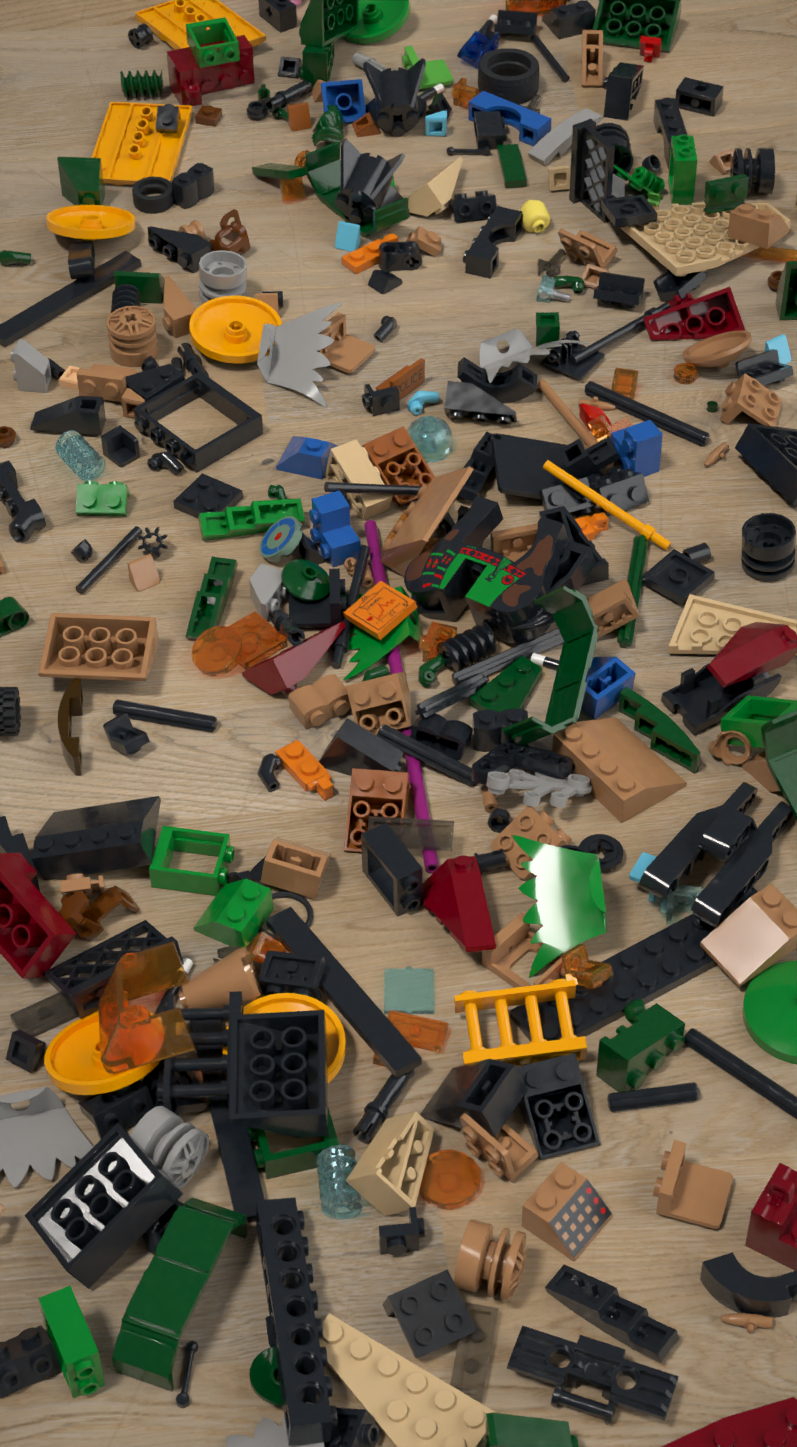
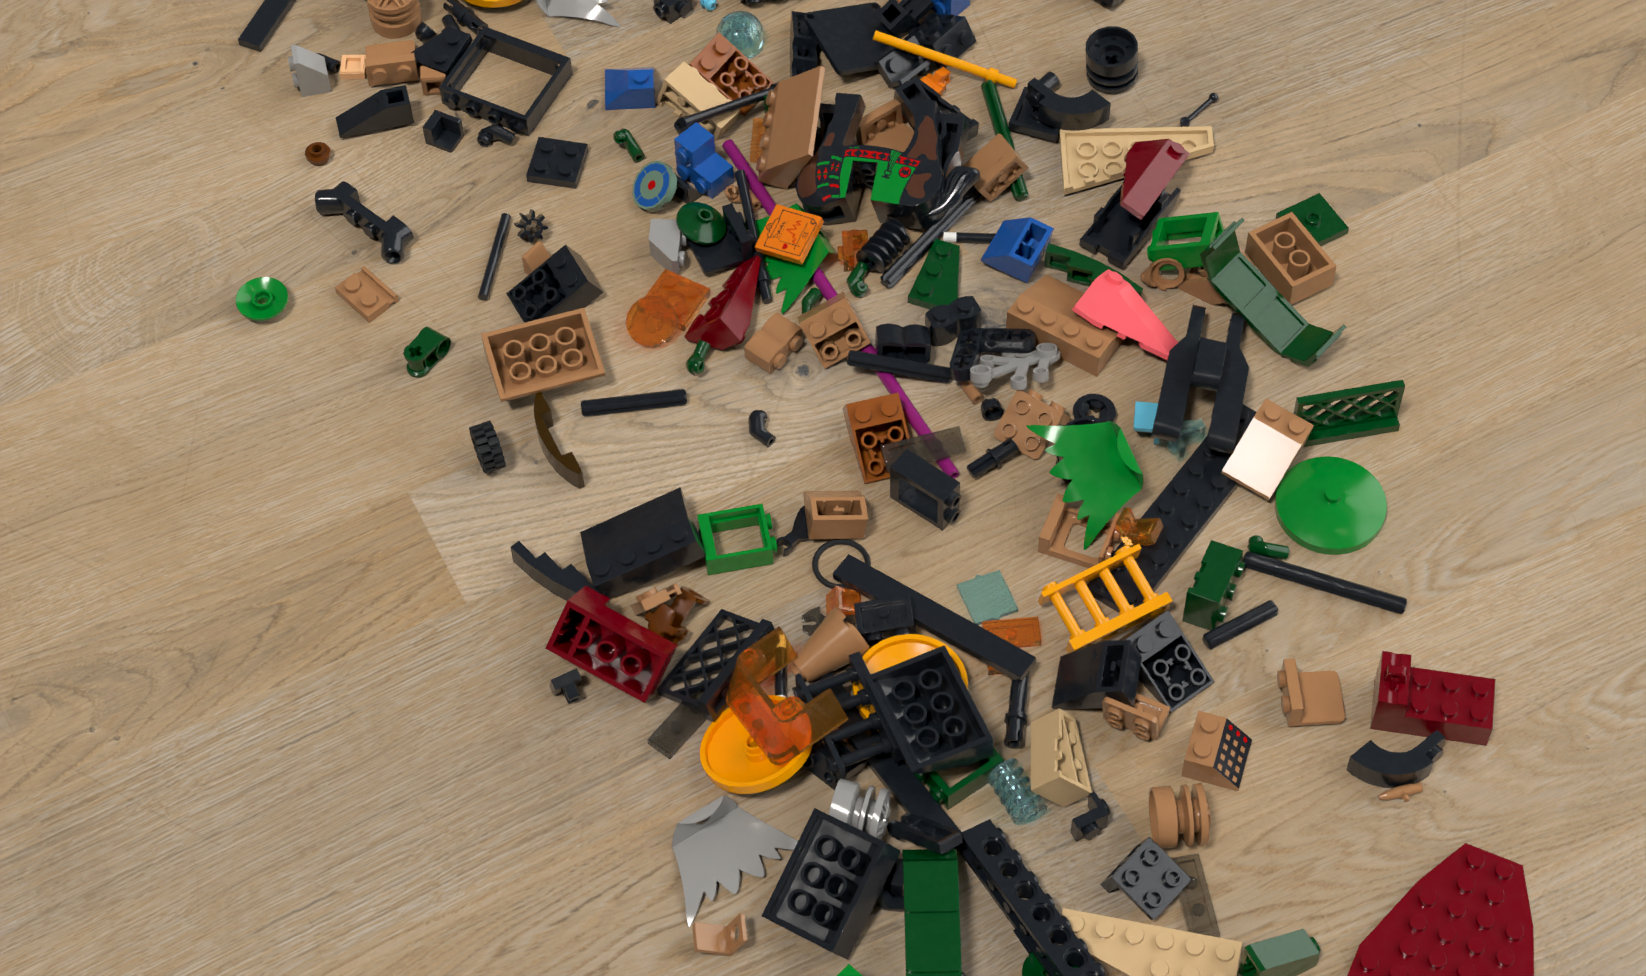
camera: 20 degrees left, 10 degrees up
black tile [6,1029,46,1072] -> none
clear light blue piece [55,430,106,481] -> none
black hinge [70,539,93,561] -> none
bracket [76,481,130,516] -> none
black bracket [78,1080,155,1139] -> none
black bracket [103,713,150,755] -> none
dark green slope [186,556,238,642] -> none
green slope [194,878,274,949] -> none
green slope [198,498,305,540] -> none
black pin [270,609,305,646] -> none
orange hinge [275,740,334,801] -> none
black slope [319,718,404,776] -> none
black axle [415,673,489,719] -> none
clear orange tile [419,1149,481,1210] -> none
dark red wedge [422,856,496,953] -> none
dark green windscreen [502,586,598,746] -> none
black piece [507,1325,679,1424] -> none
black slope [545,1264,679,1363] -> none
dark green hinge [625,998,646,1024] -> none
none -> black slope [506,244,603,323]
none -> dark green arm [686,340,711,374]
none -> black hinge [887,813,963,854]
none -> black arch [1027,78,1111,131]
none -> coral wedge [1072,269,1178,360]
none -> dark green arm [1247,535,1289,560]

